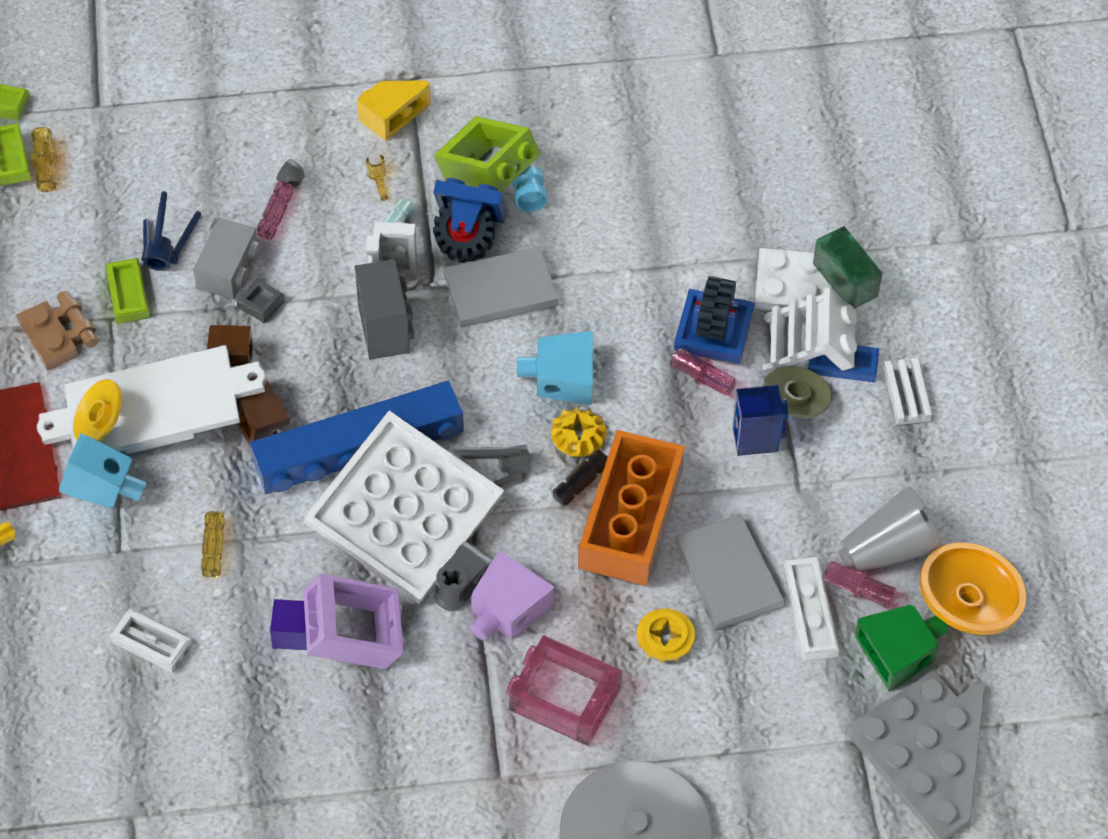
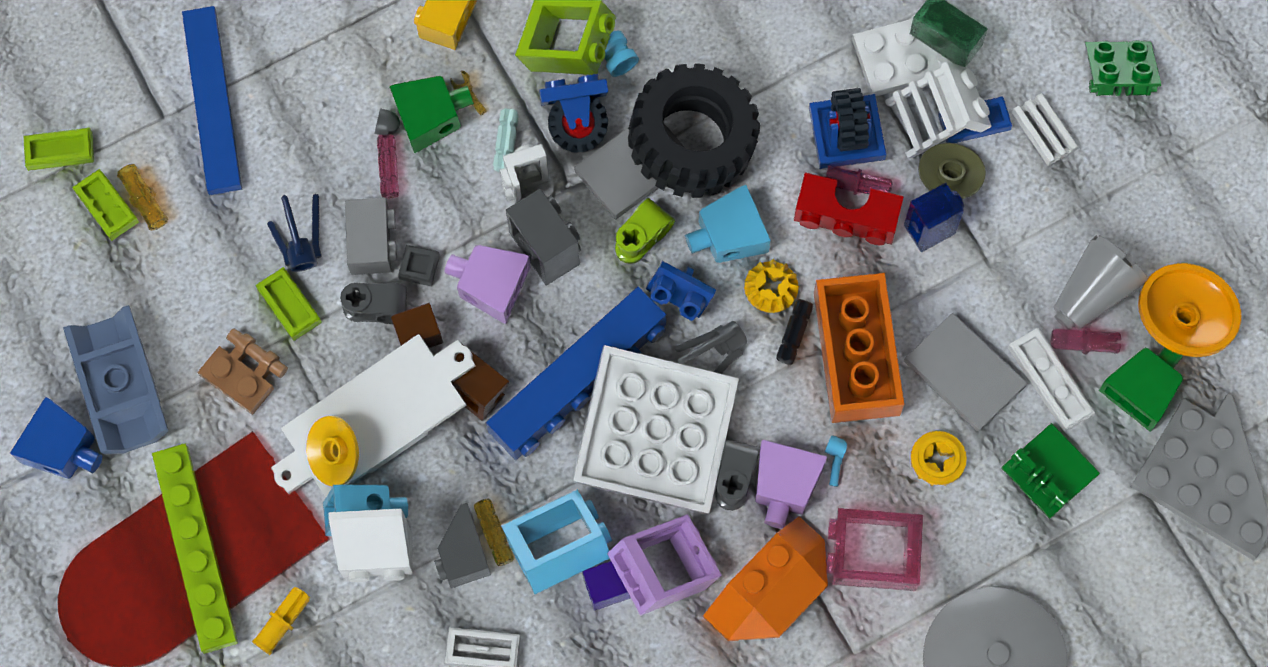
camera: 20 degrees left, 15 degrees up
none -> blue tile [182,6,242,195]
none -> white slope [329,509,413,582]
none -> dark grey piece [340,282,407,324]
none -> green torso [389,76,474,153]
none -> dark grey slope [434,503,491,589]
none -> lavender torso [445,245,531,324]
none -> medium azure window [501,489,612,594]
none -> lime piece [615,198,675,264]
none -> black tyre [628,63,760,198]
none -> blue hips [646,261,716,321]
none -> orange wedge [703,516,828,641]
none -> red arch [794,172,904,245]
none -> medium azure hand [825,435,847,487]
none -> green hinge [1001,423,1100,519]
none -> green hinge [1085,40,1161,96]

